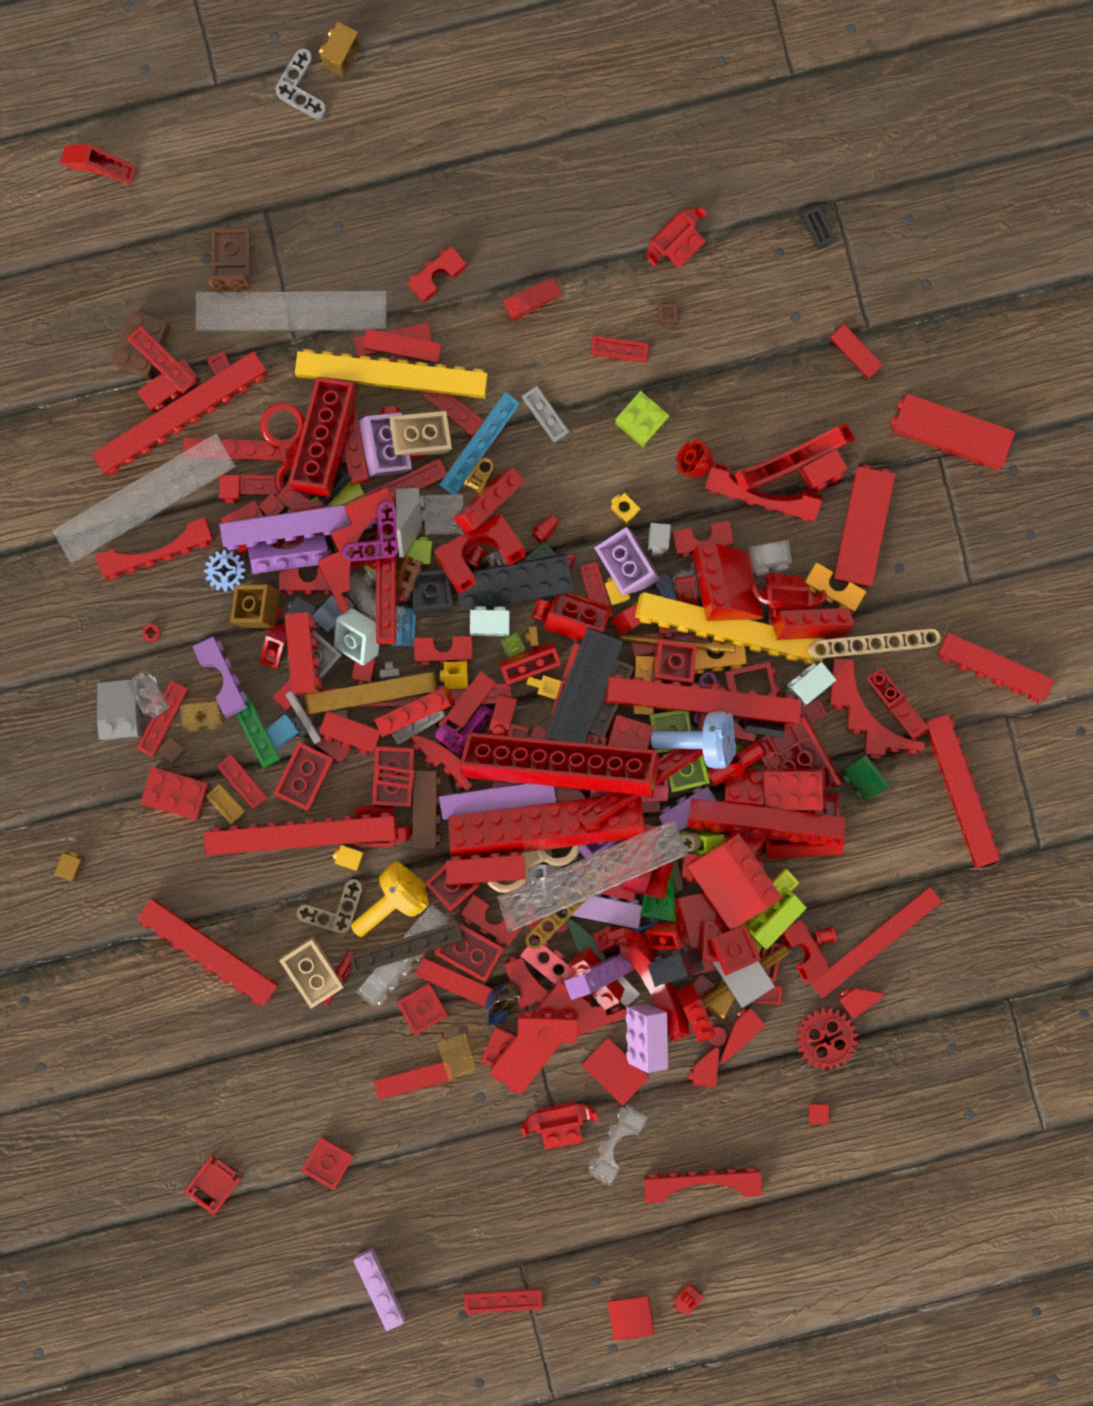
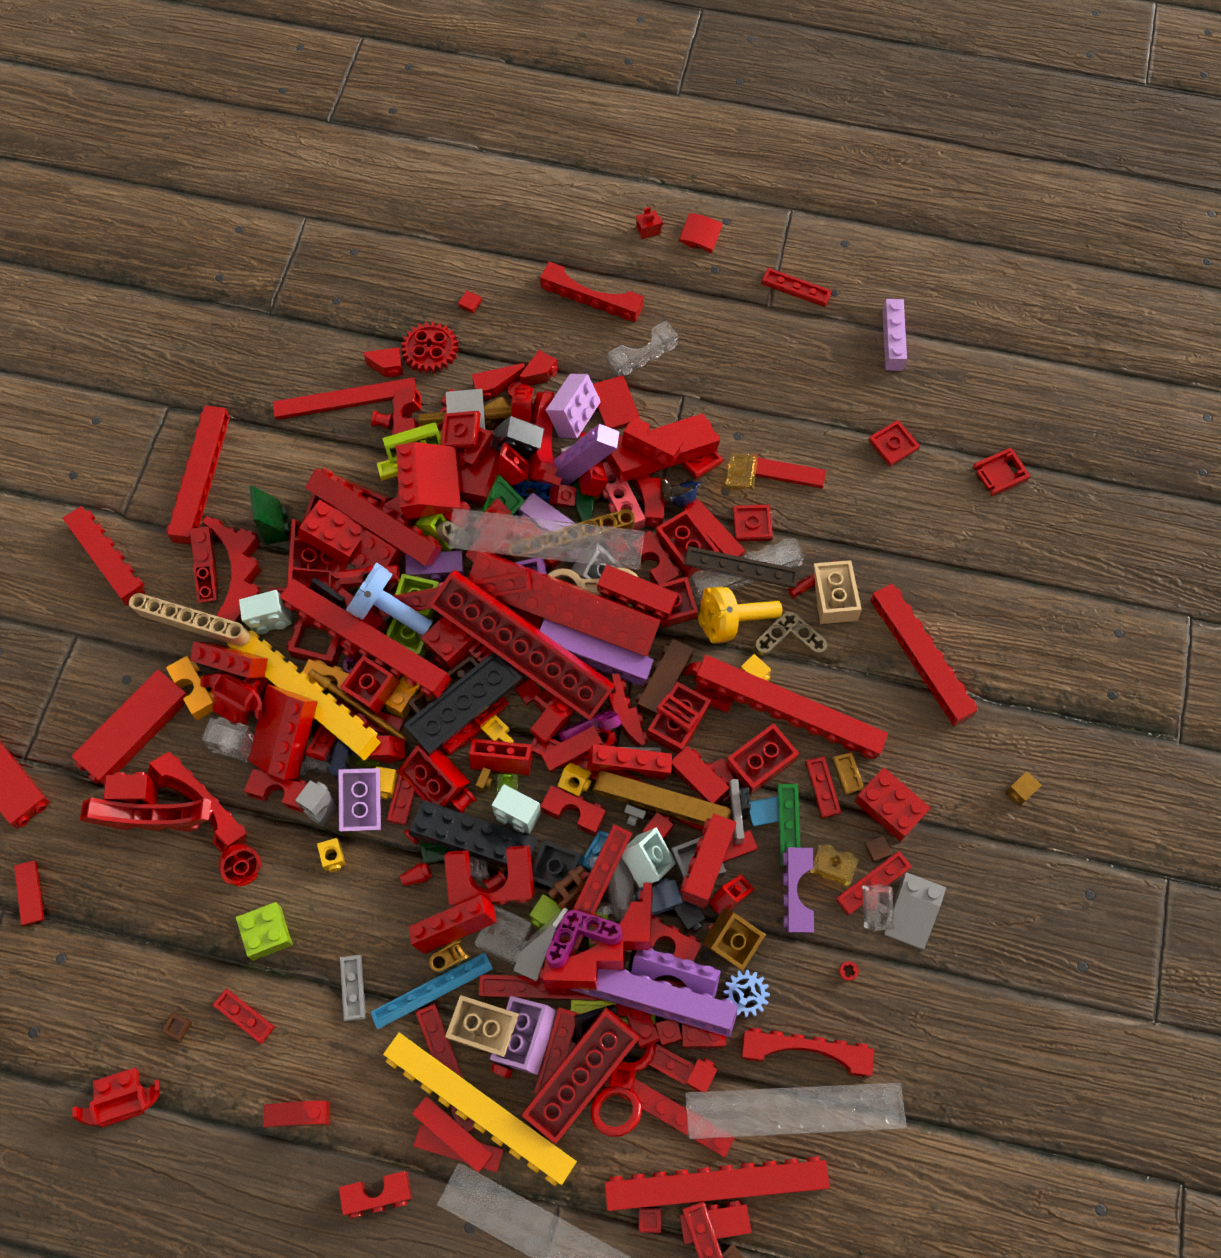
camera: 155 degrees left, 20 degrees down
red plate [521,1101,598,1150] -> none

